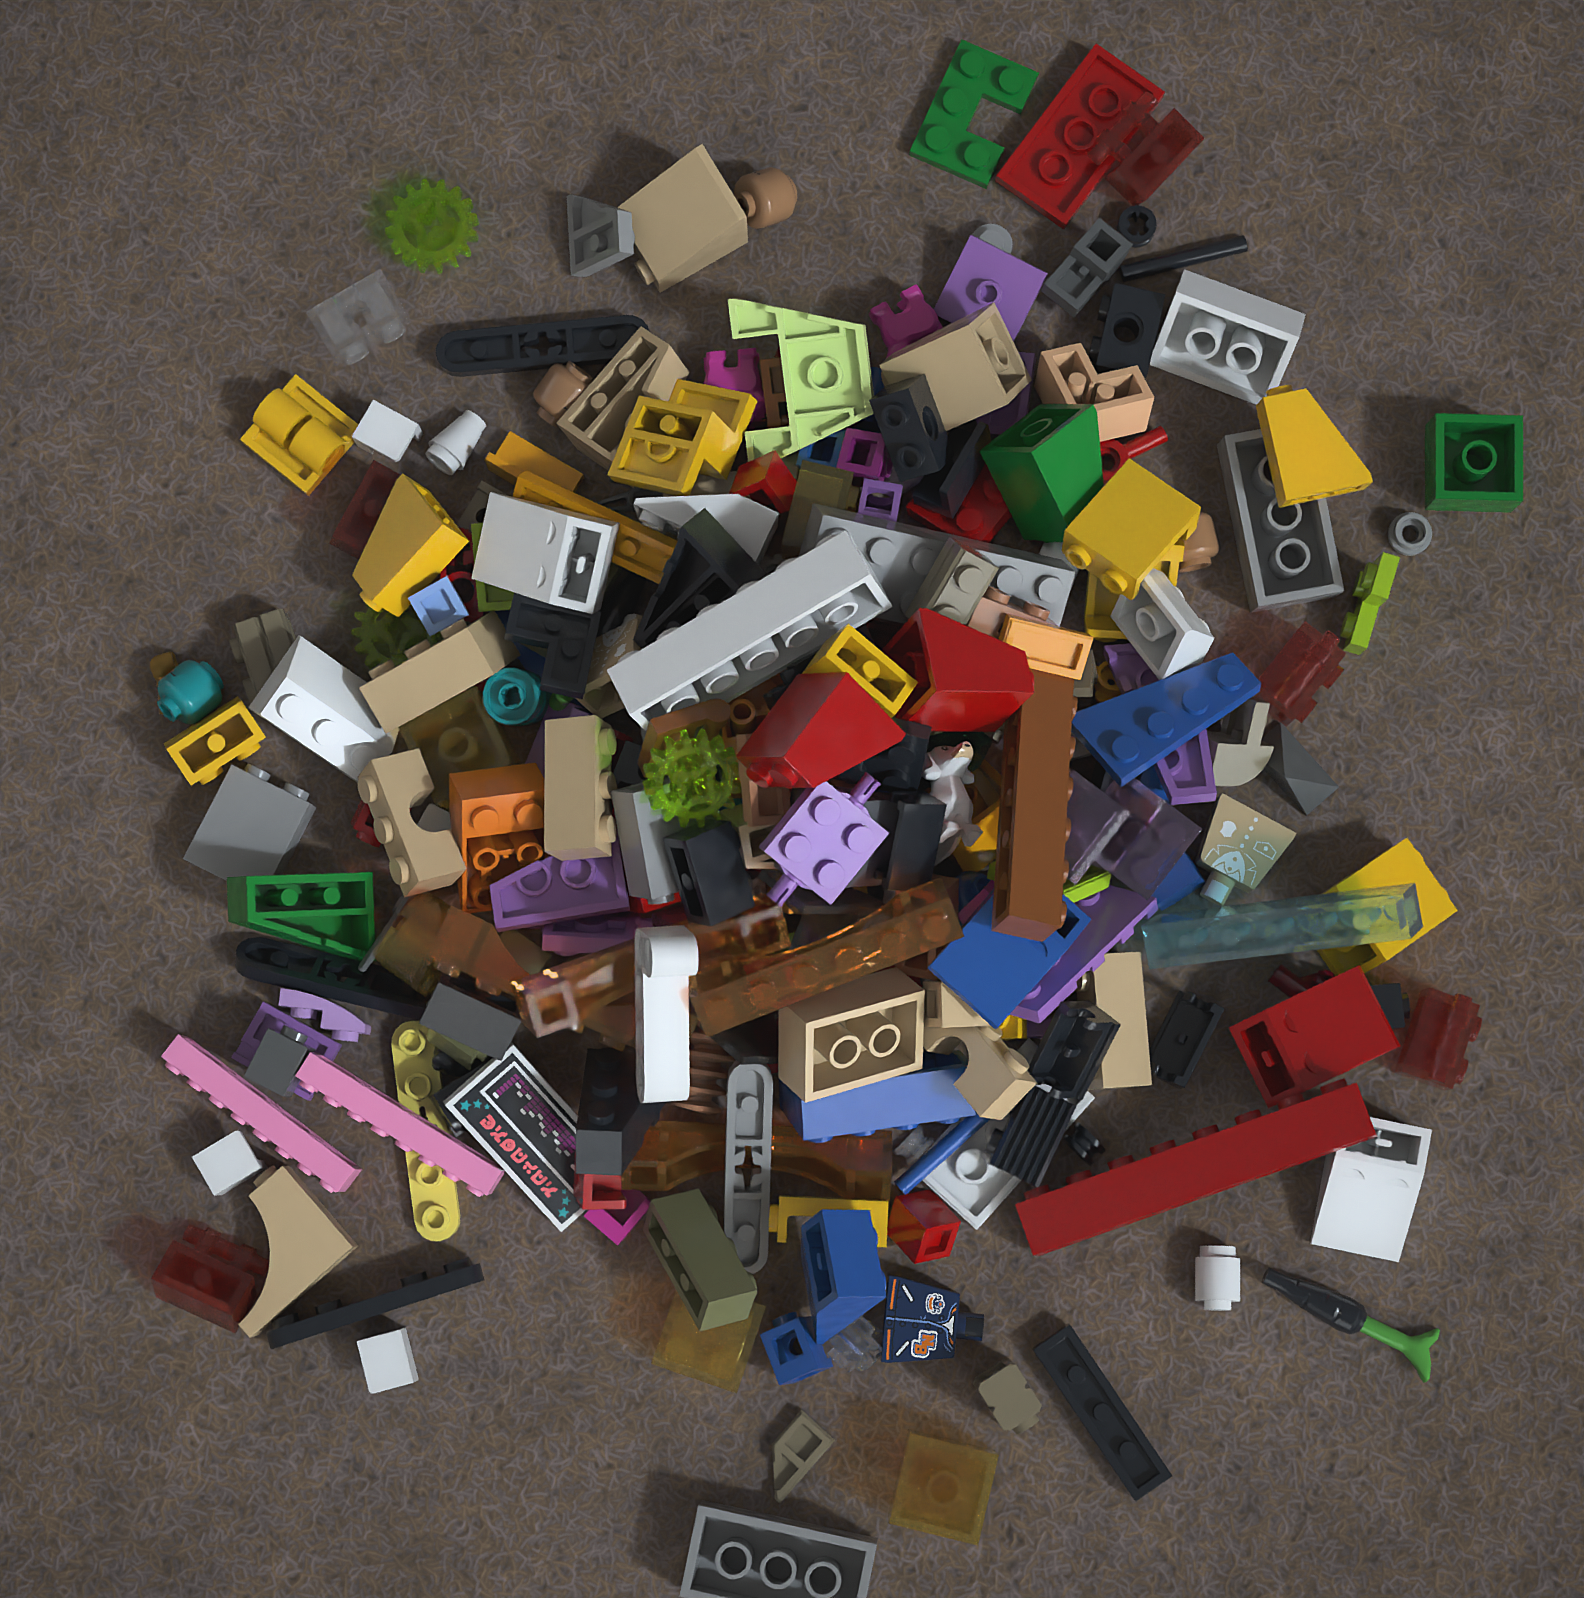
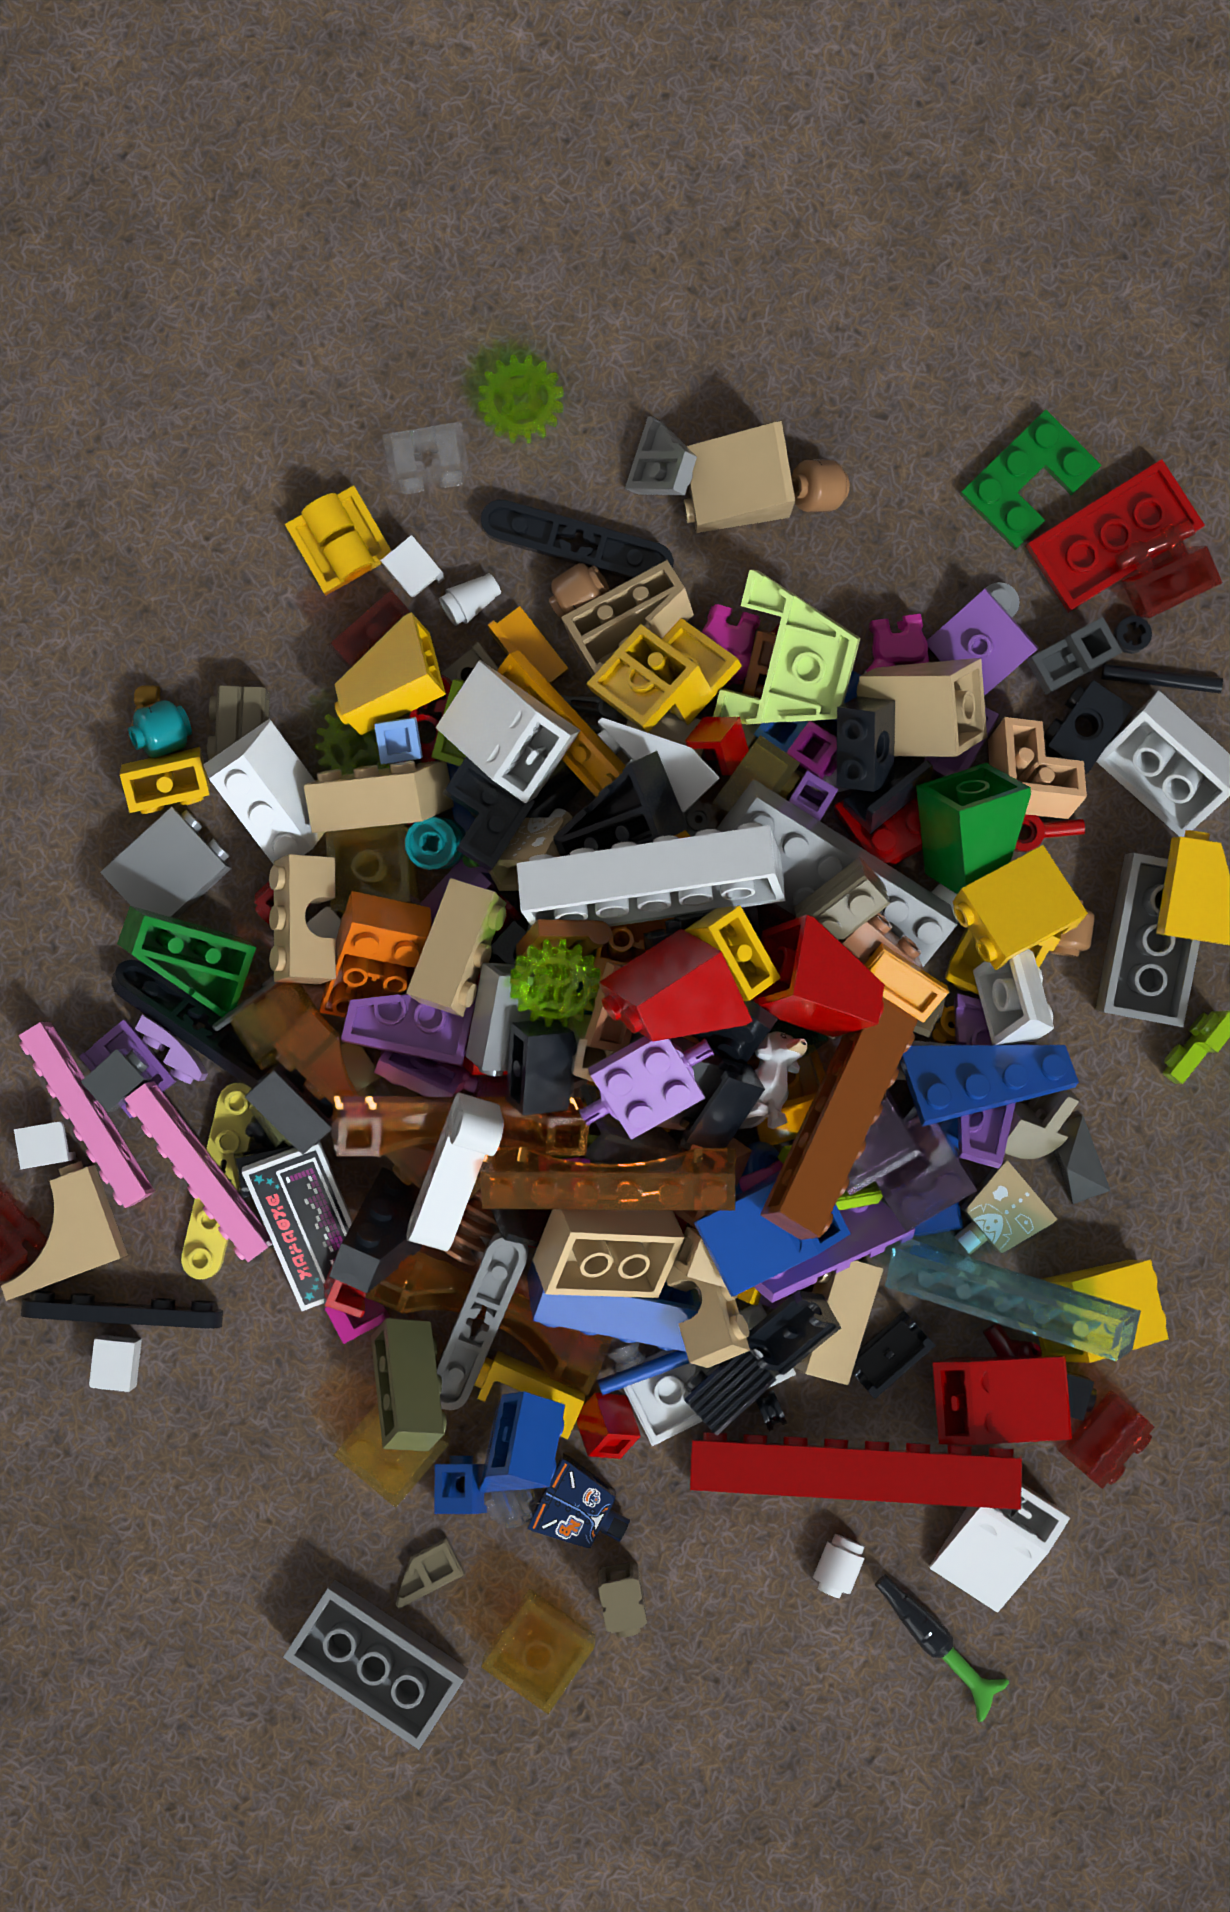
camera: 20 degrees right, 5 degrees up
black plate [1032,1323,1172,1502] -> none
clear red brick [1254,621,1347,727] -> none

